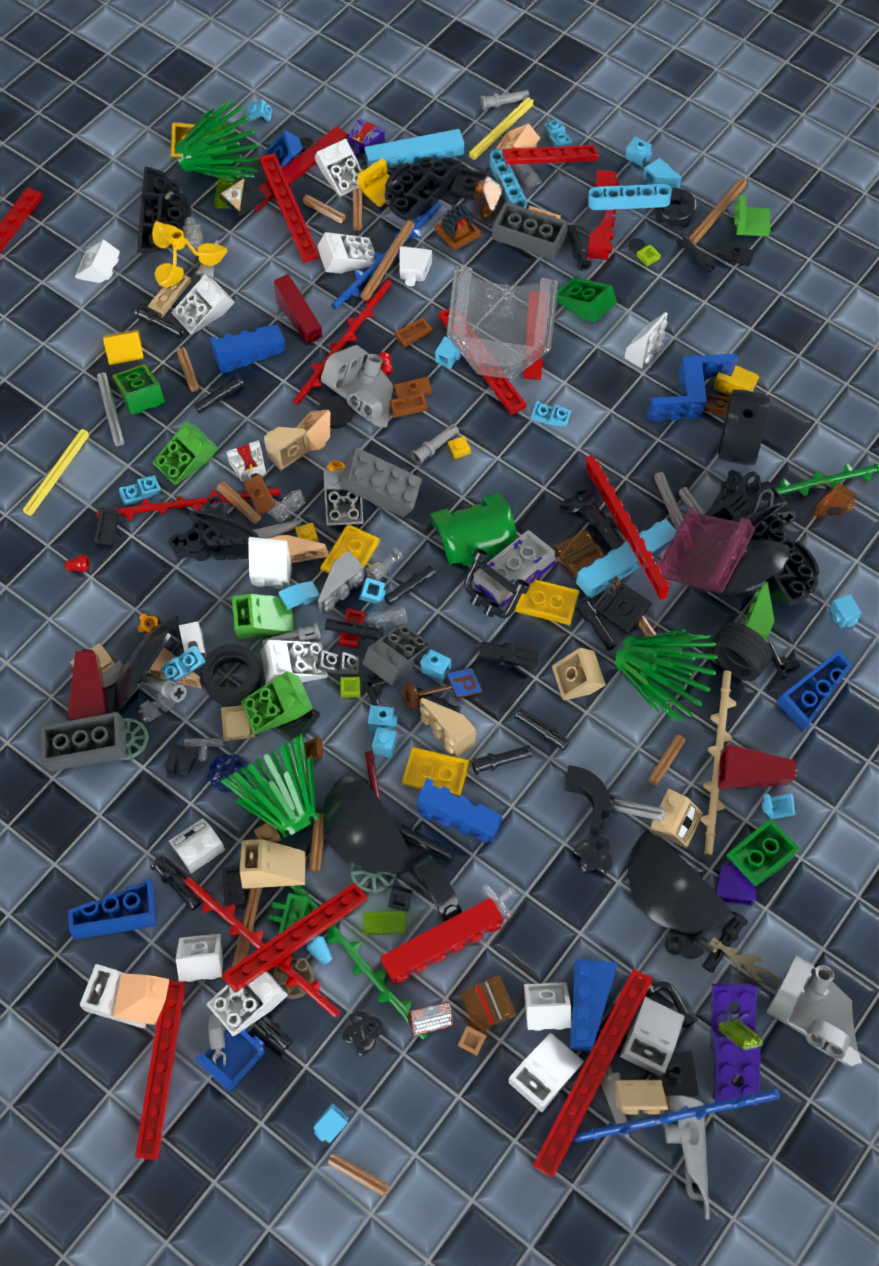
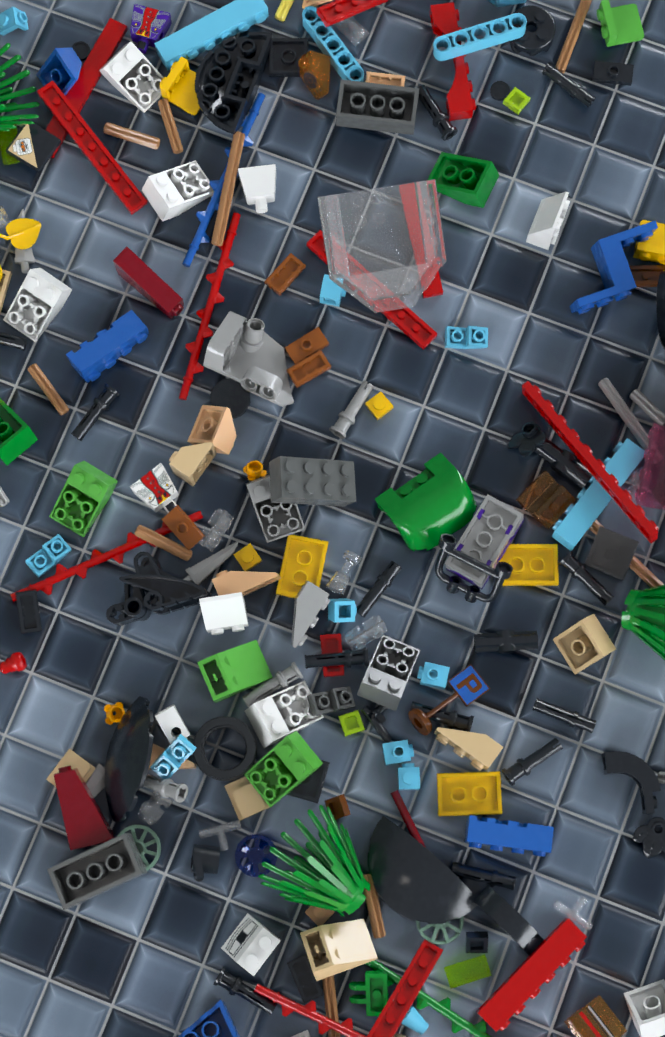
camera: 15 degrees left, 15 degrees up
medium azure slope [278,581,320,610] -> none
red piece [378,352,393,375] -> none
plate [434,204,481,251] -> none

